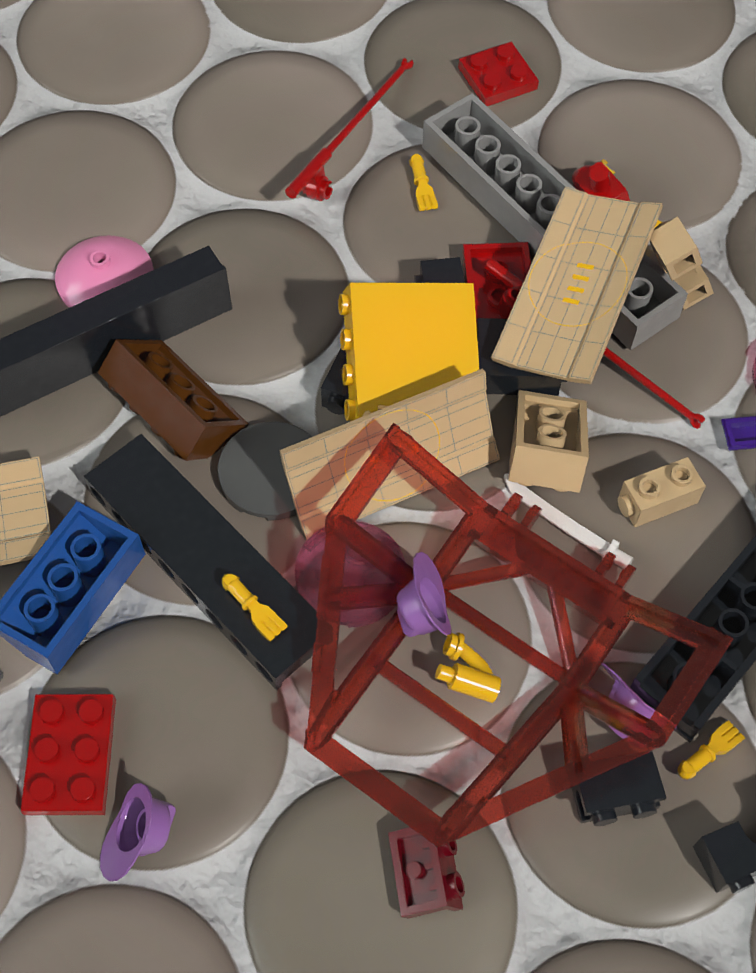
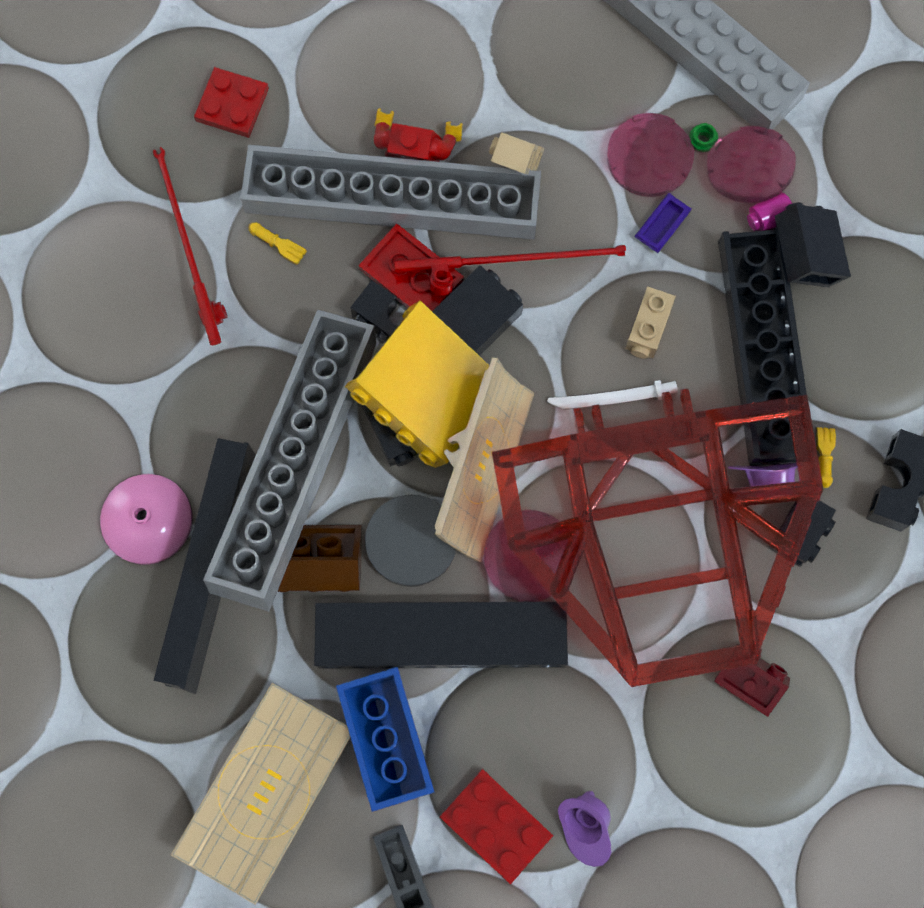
camera: 45 degrees left, 15 degrees up
yellow piece [222,573,288,641] -> none
medium lavender piece [397,552,451,637] -> none
yellow plant [435,632,501,703] -> none
tan hinge [491,187,663,384] -> none
tan slope [508,390,589,493] -> none
none -> light grey brick [203,310,376,612]

